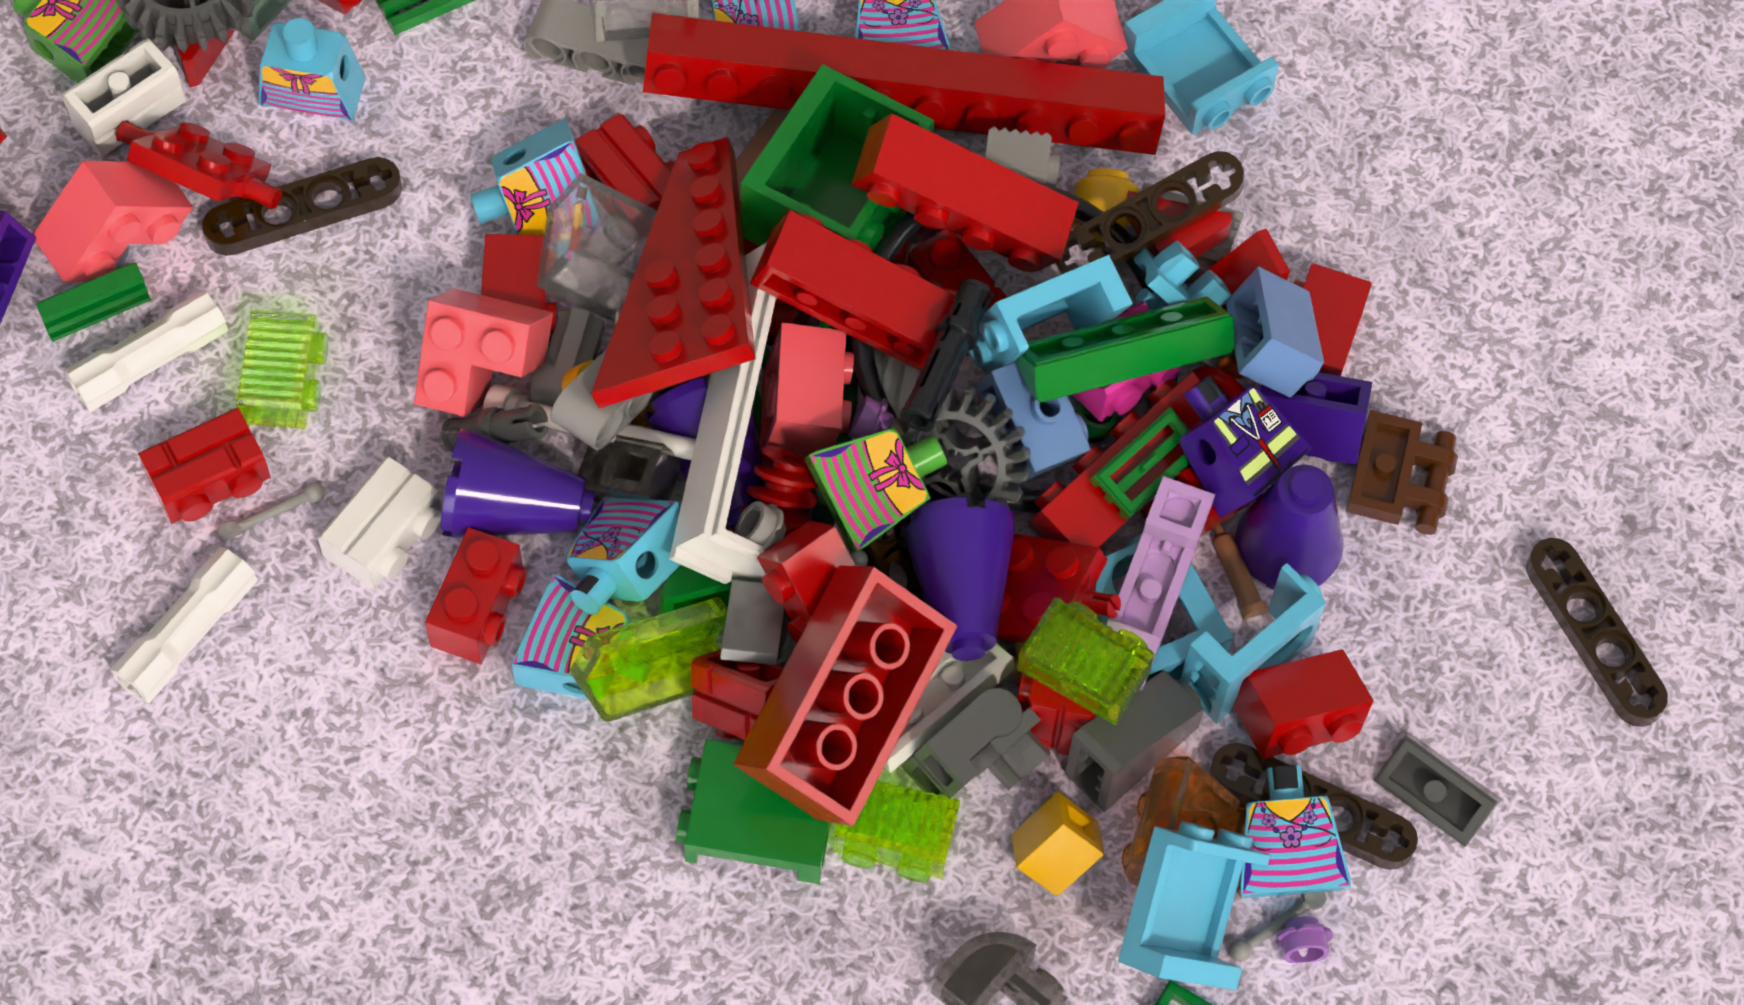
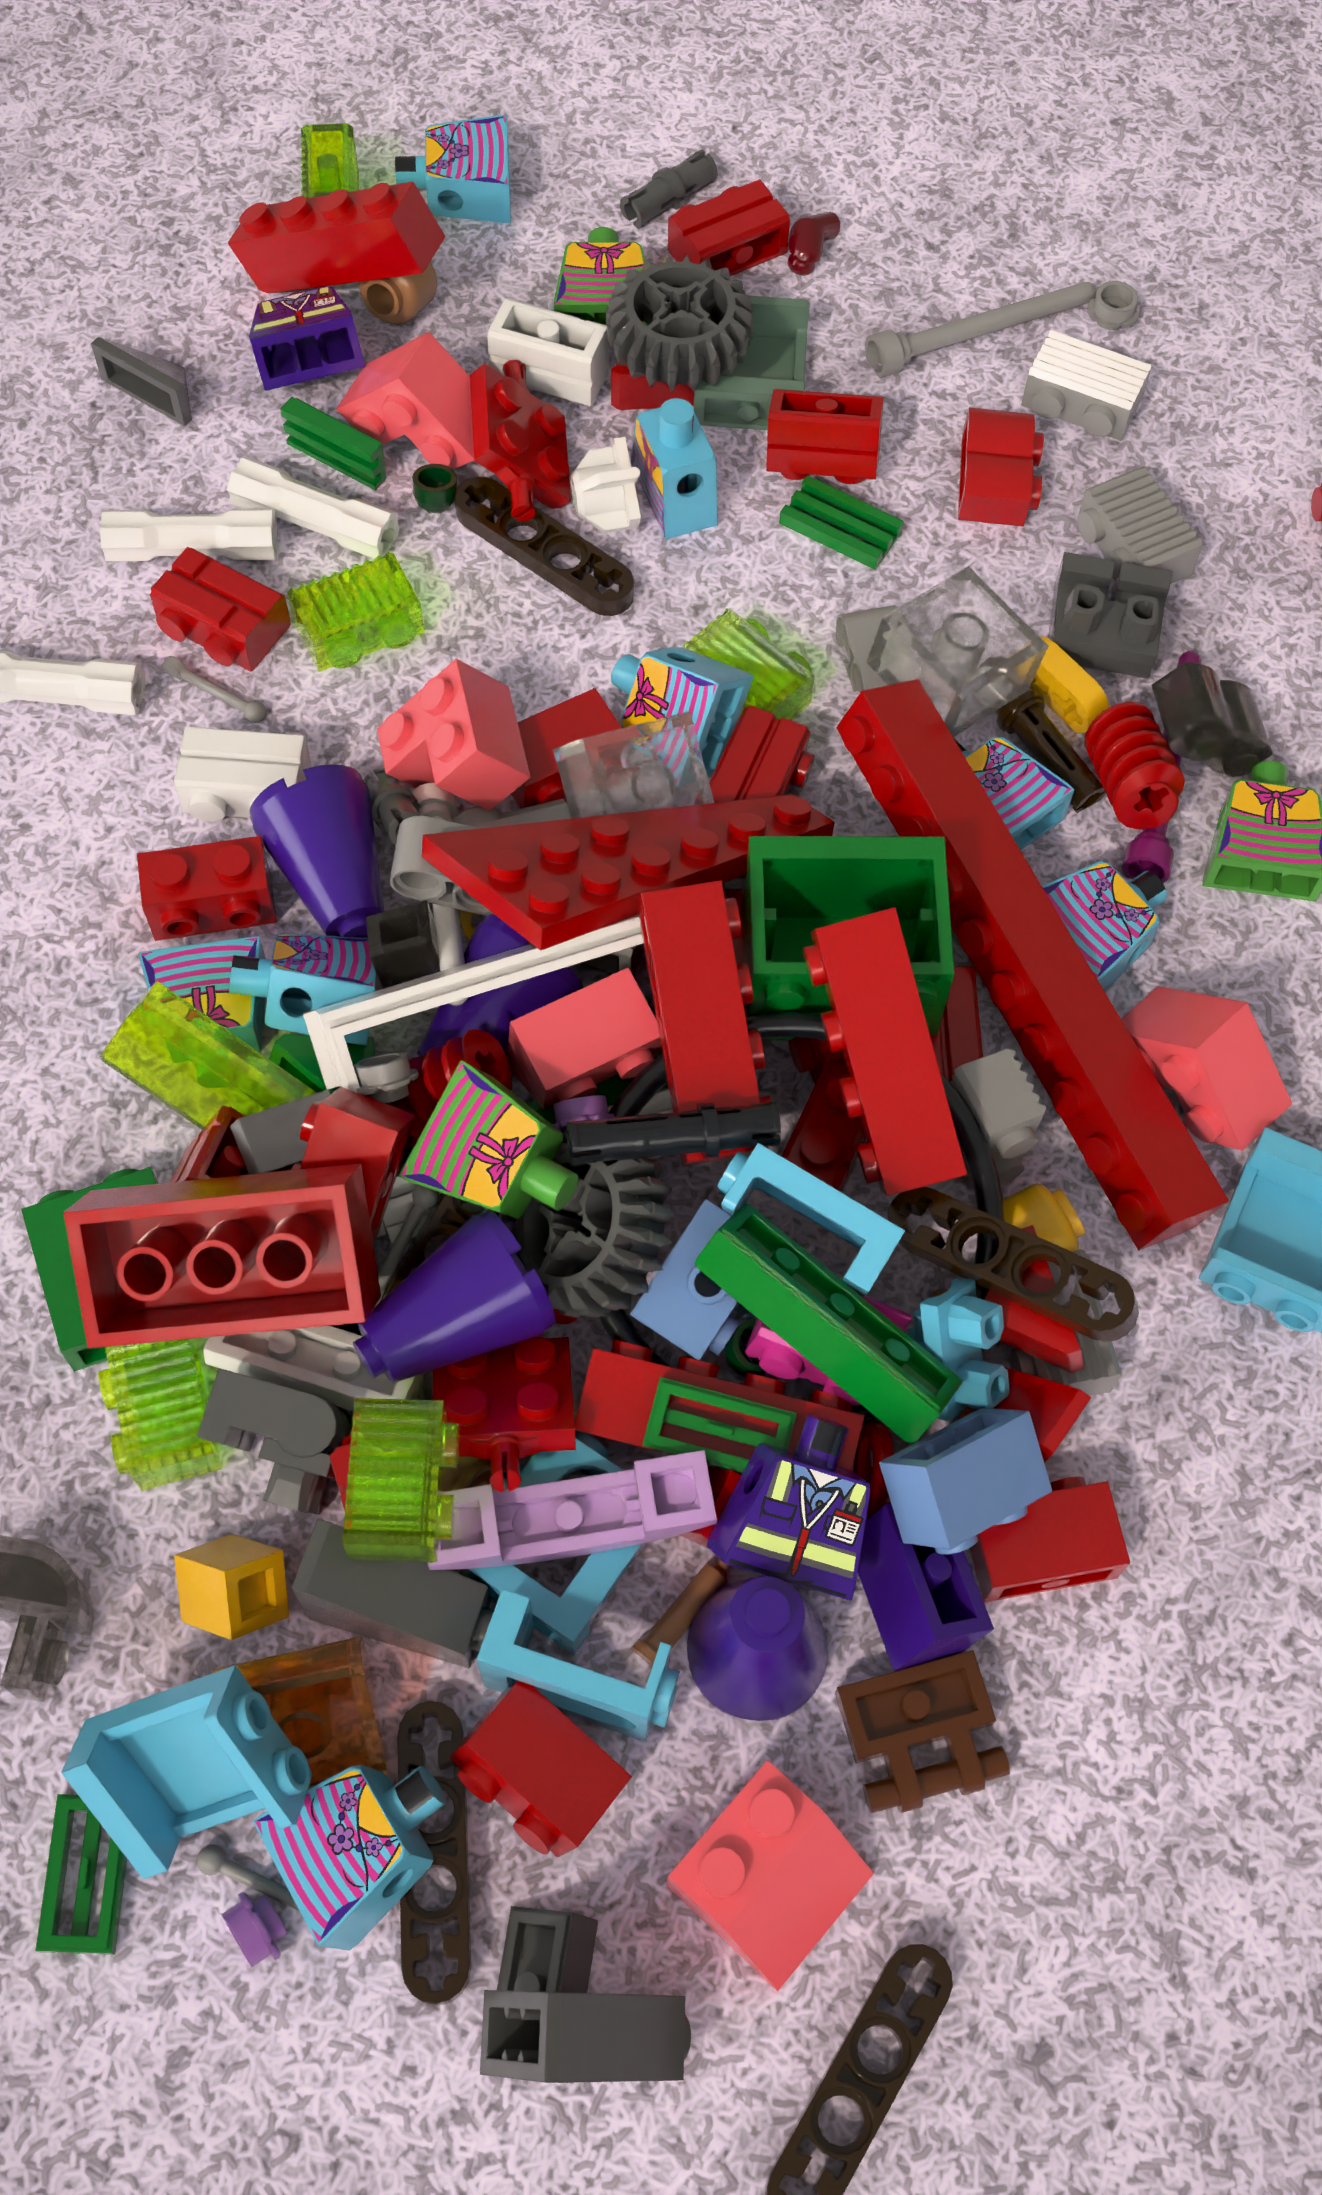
camera: 60 degrees right, 0 degrees up
none -> white axle [100,509,278,561]
none -> dark green hinge [412,464,457,514]
none -> dark grey slope [480,1990,691,2083]
none -> white piece [570,437,641,534]
none -> coral slope [666,1760,874,1992]
none -> clear neon green brick [683,608,815,720]

